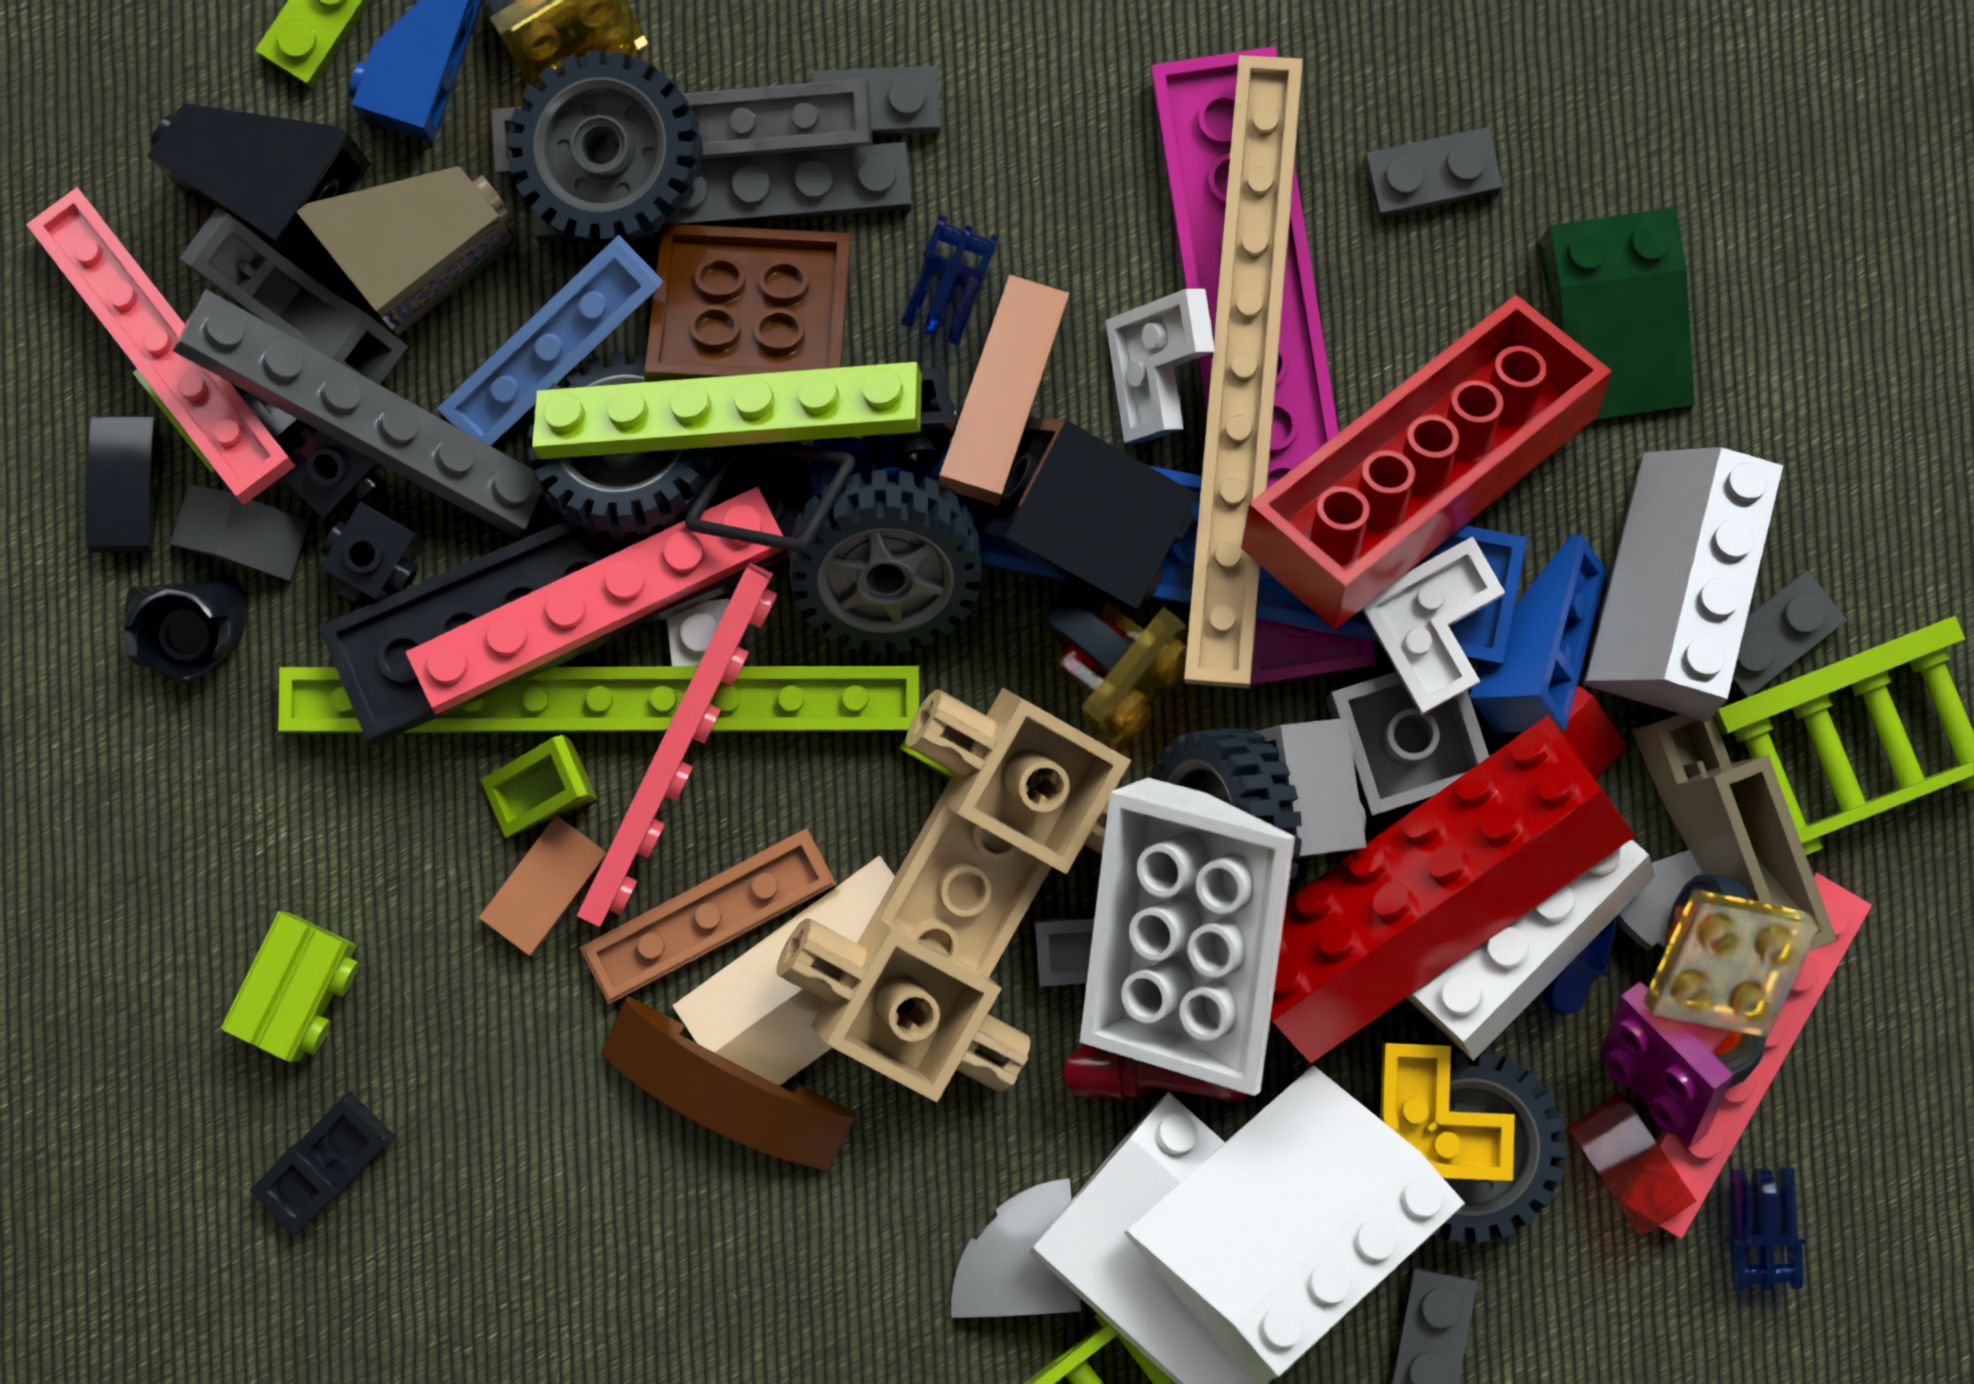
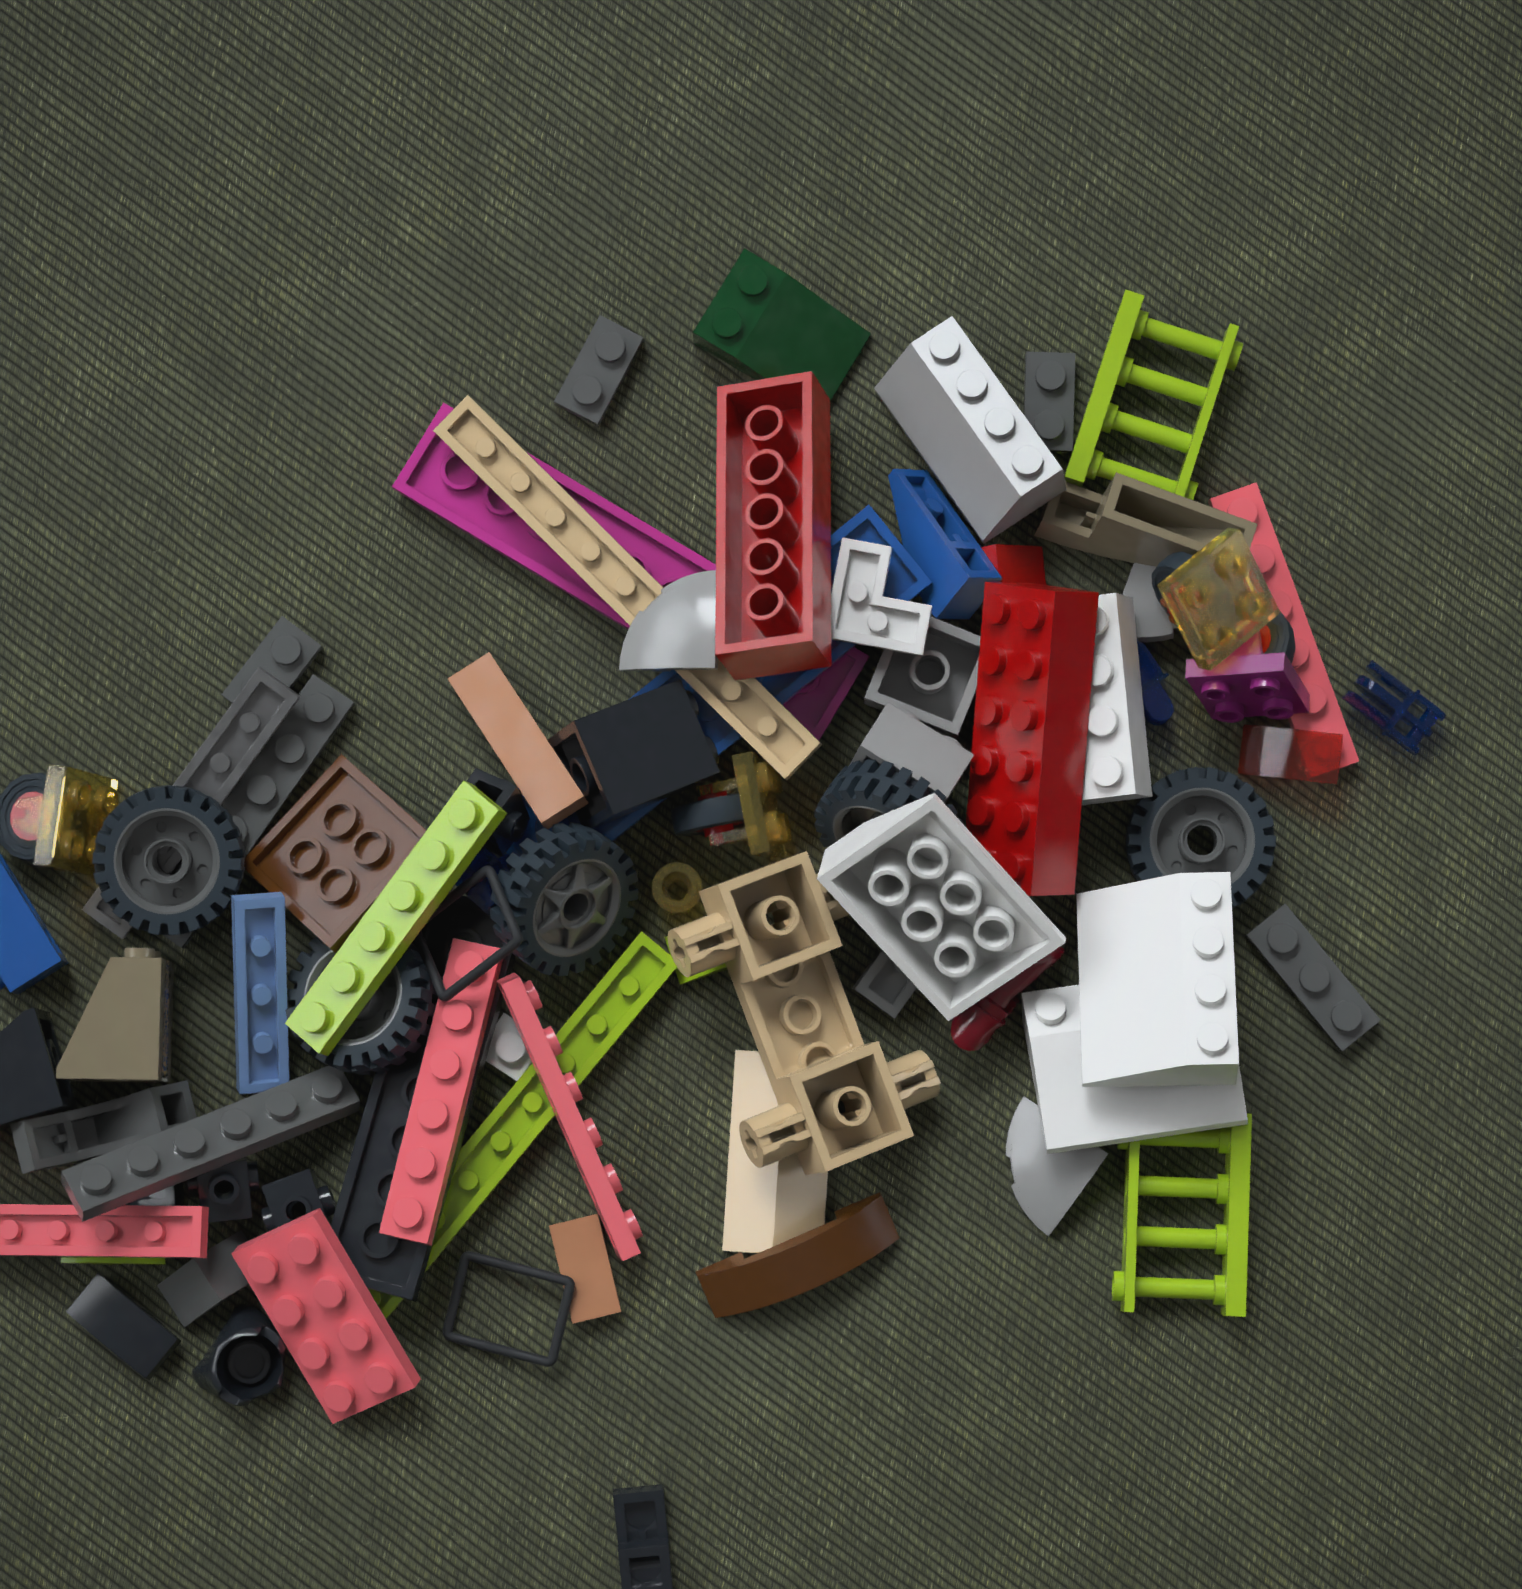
camera: 50 degrees left, 0 degrees up
lime brick [221,911,359,1062] -> none
lime slope [481,735,597,838] -> none
nougat tile [579,828,837,1004] -> none
clear blue arm [900,215,1000,346] -> none
white plate [1105,289,1215,443] -> none
yellow plate [1380,1043,1515,1181] -> none
none -> coral plate [231,1208,421,1424]
none -> black piece [442,1251,575,1367]
none -> light grey brick [619,570,718,671]
none -> clear yellow brick [652,862,703,916]

